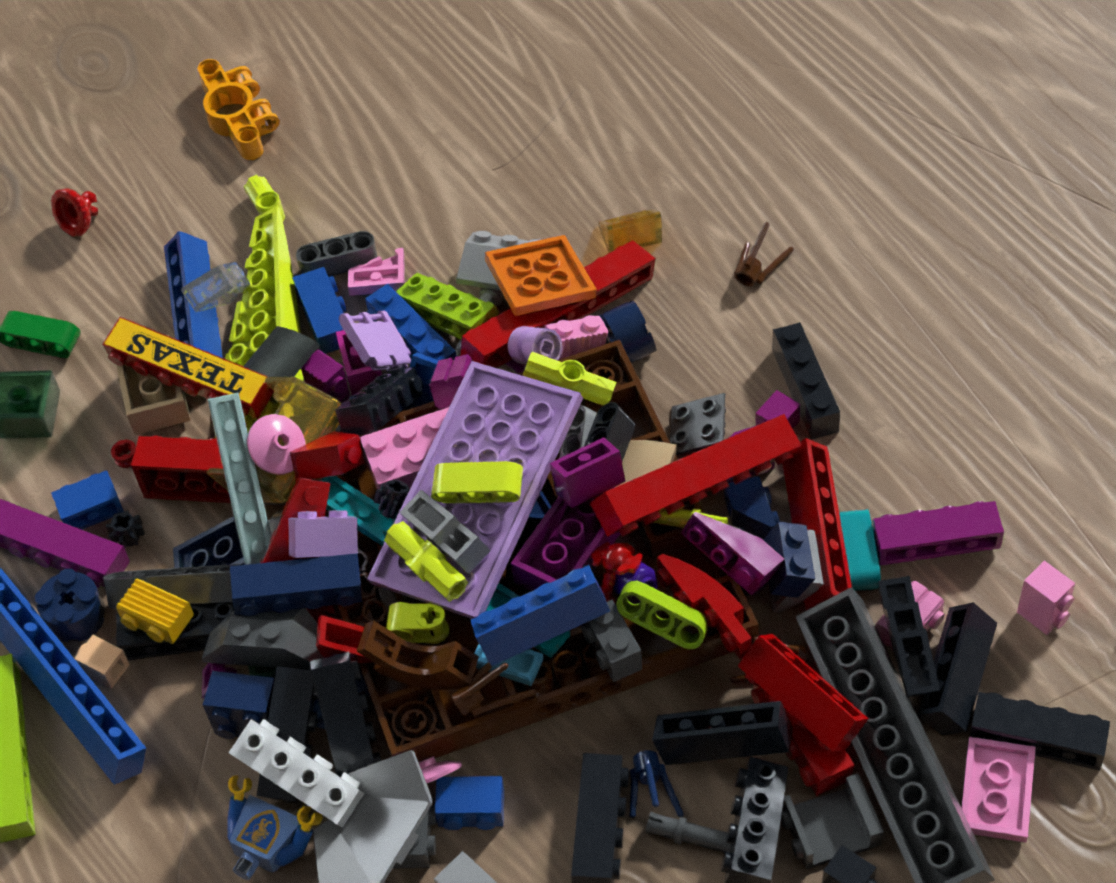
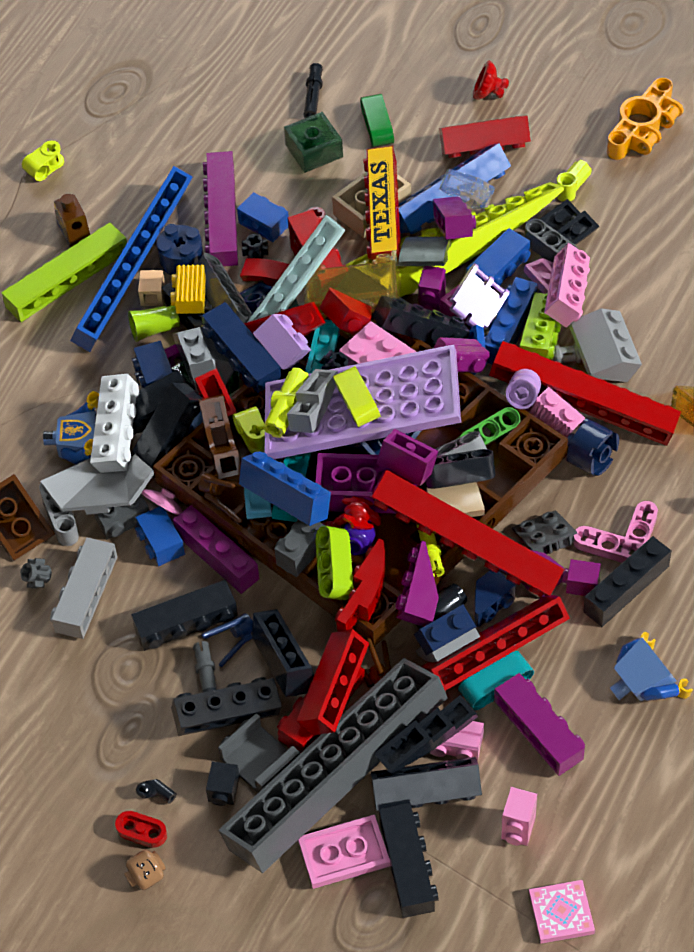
camera: 60 degrees right, 0 degrees up
bright pink dish [247,414,306,475] -> none
orange plate [485,235,597,316] -> none
neon yellow piece [523,352,617,406] -> none
none -> lime plant [128,306,180,342]
none -> magenta brick [173,505,260,594]
none -> red slope [240,258,289,286]
none -> magenta brick [433,196,476,239]
none -> red brick [439,115,531,158]
none -> black slope [540,199,599,245]
none -> bright pink brick [544,243,590,328]
none -> bright pink beam [573,501,658,563]
none -> medium blue torso [610,632,693,701]

